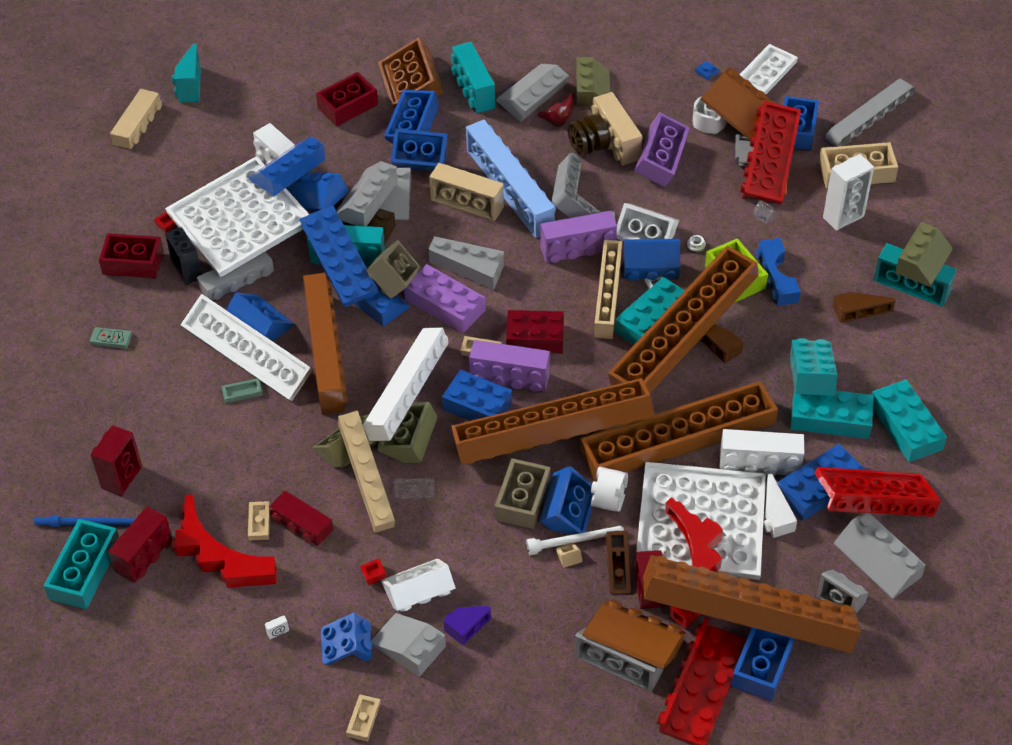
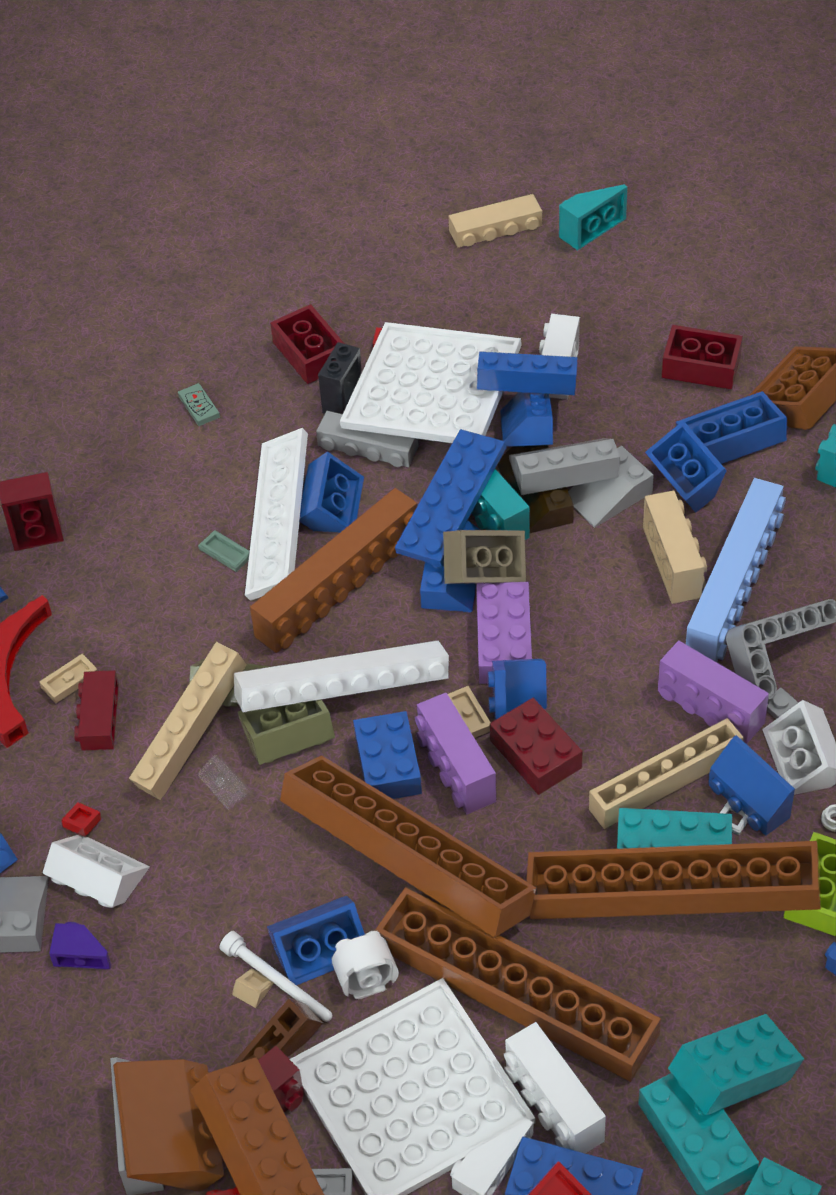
camera: 55 degrees right, 0 degrees up
light grey wedge [429,236,504,291] -> none
dark tan brick [495,458,550,529] -> none
red arch [665,497,723,629] -> none
reddish brown slope [700,325,743,363] -> none
none -> blue bracket [488,659,547,720]

